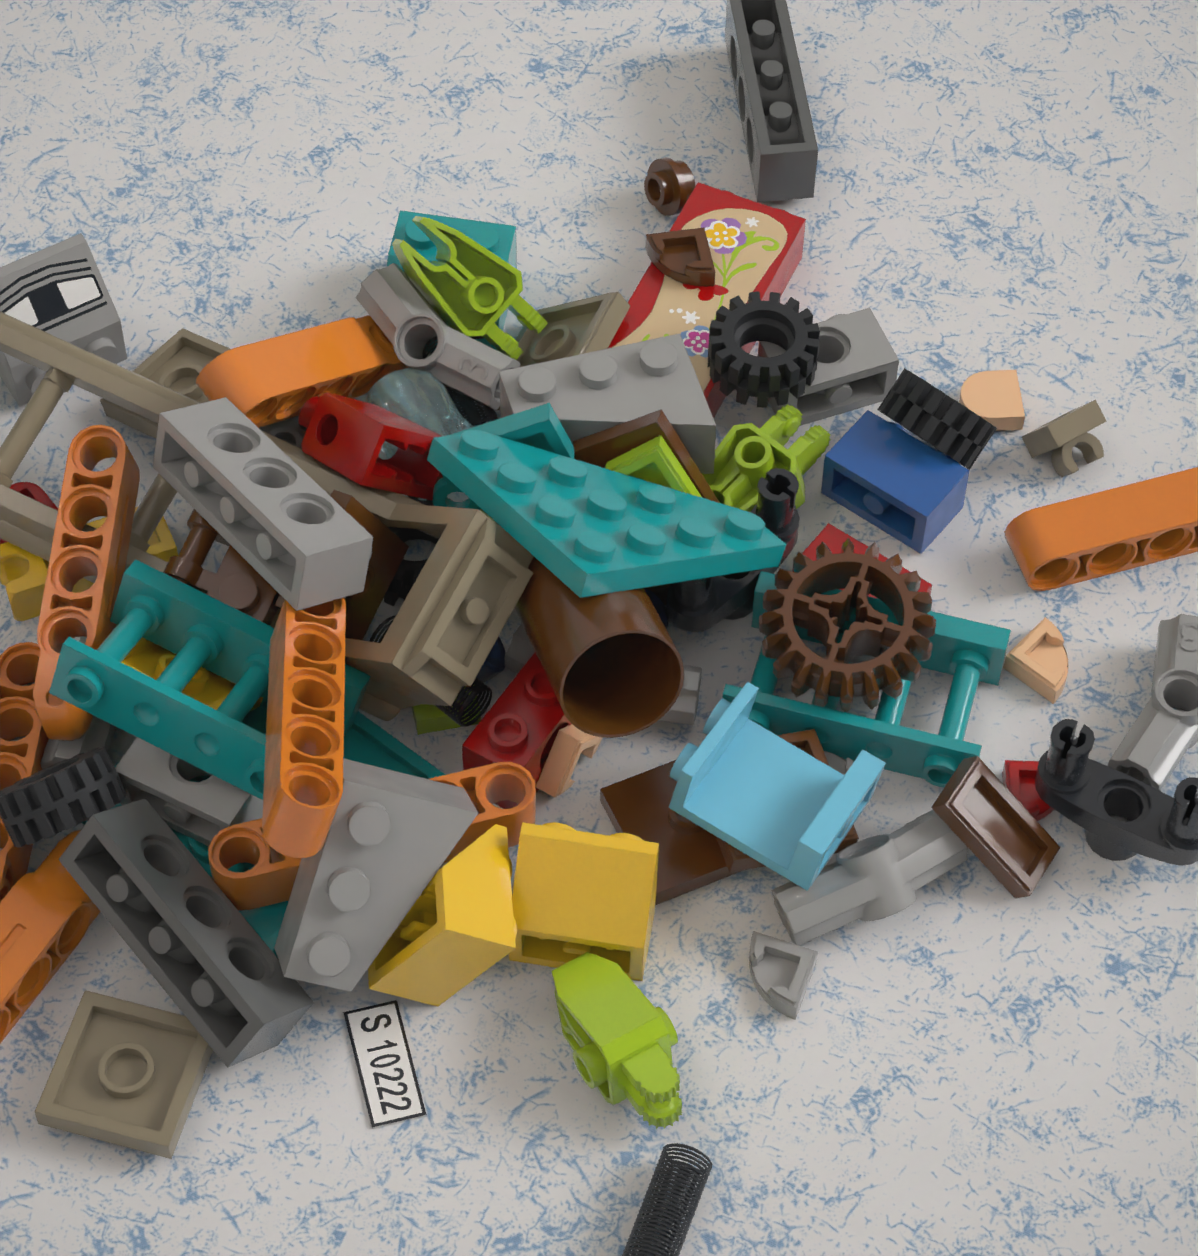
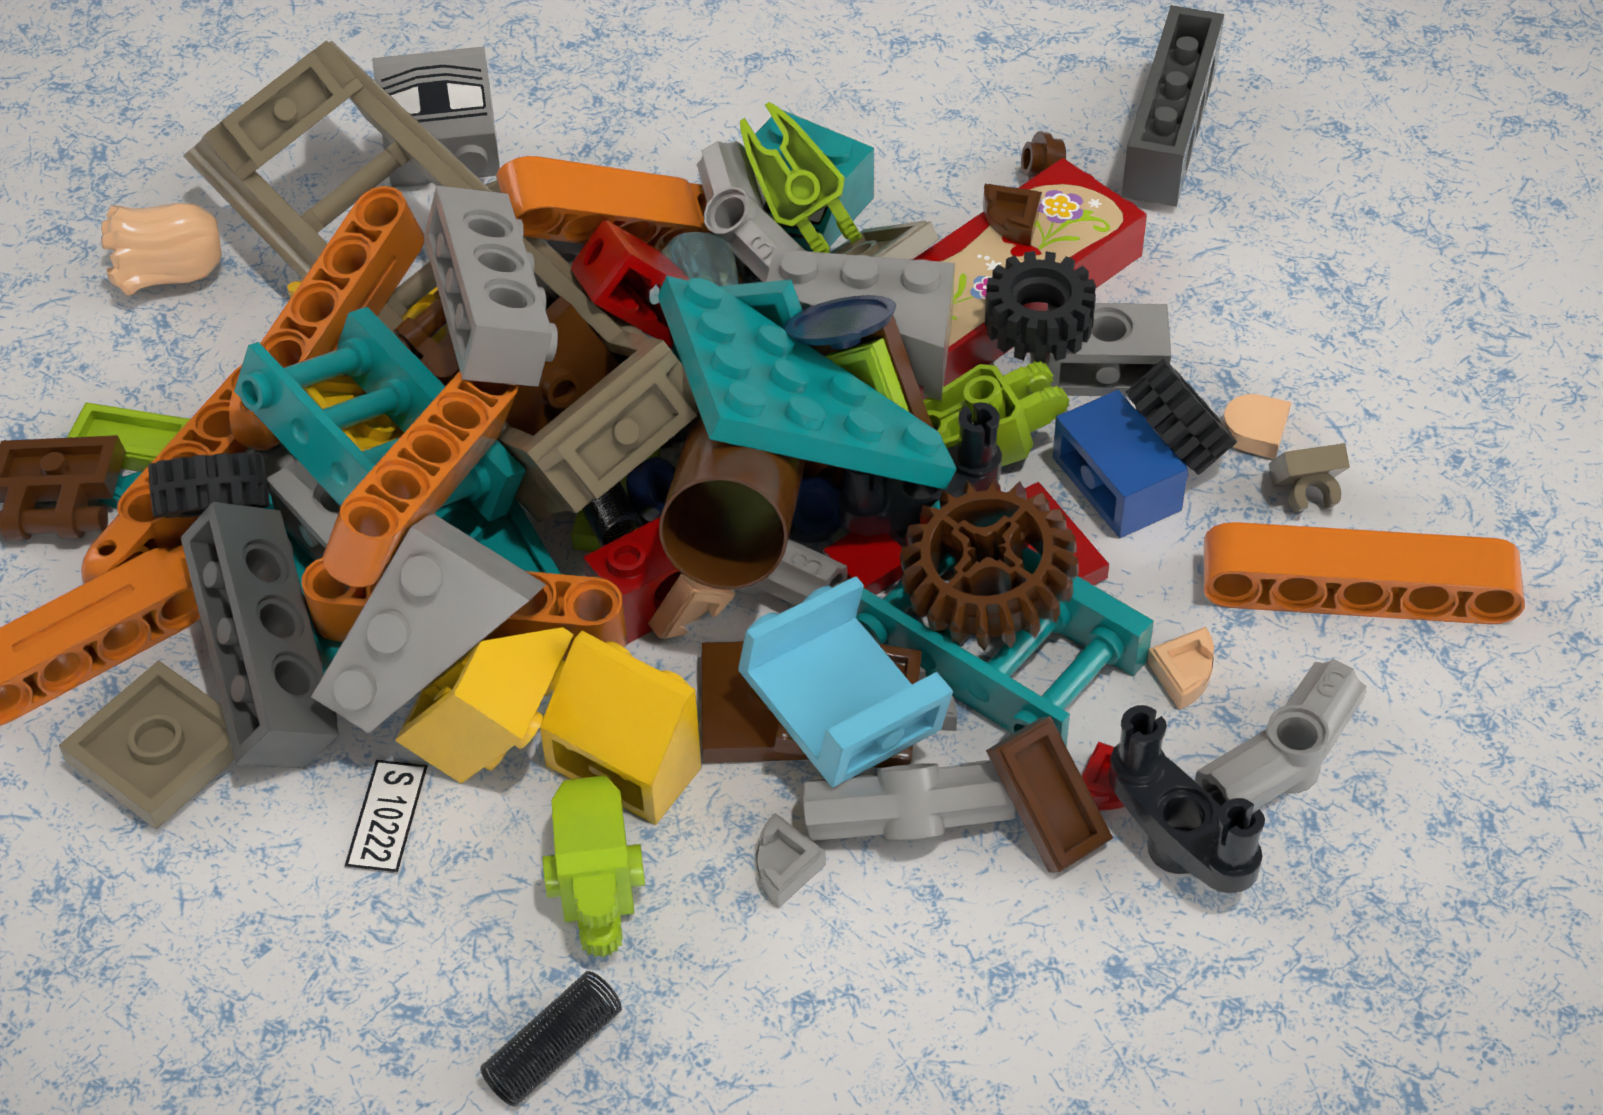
camera: 25 degrees right, 5 degrees down
none -> dark blue piece [784,295,896,349]
none -> red tile [823,532,904,595]

